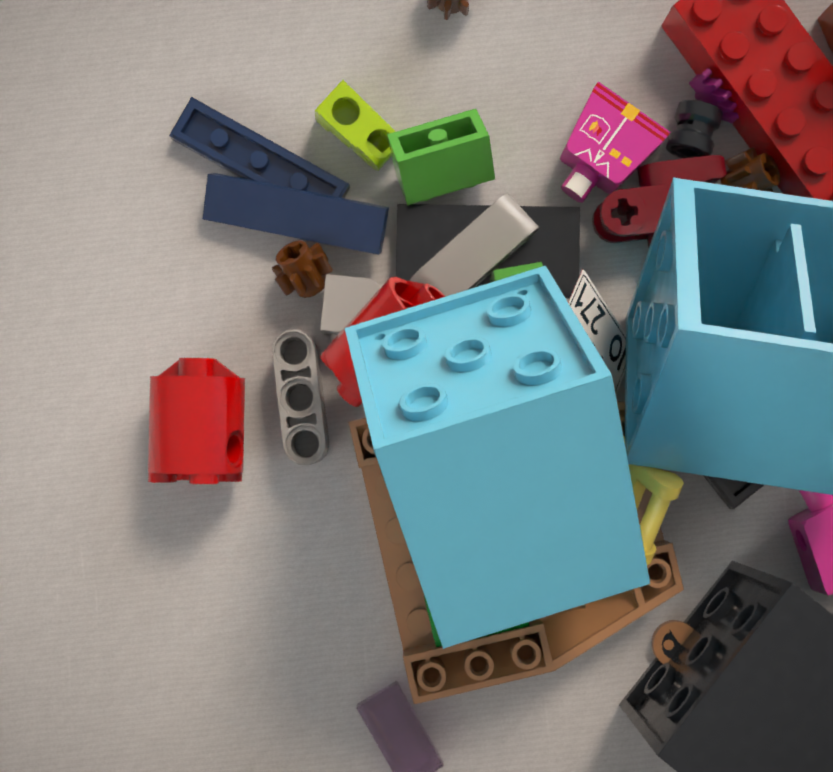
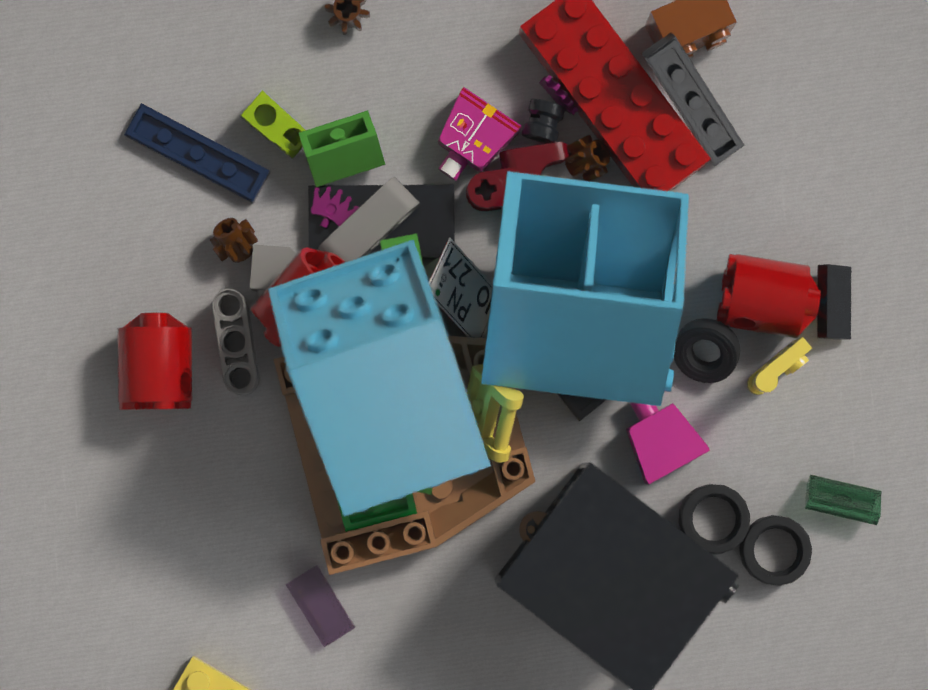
camera: 10 degrees left, 0 degrees up
dark blue tile [202,173,389,255] -> none
none -> magenta piece [311,187,359,228]

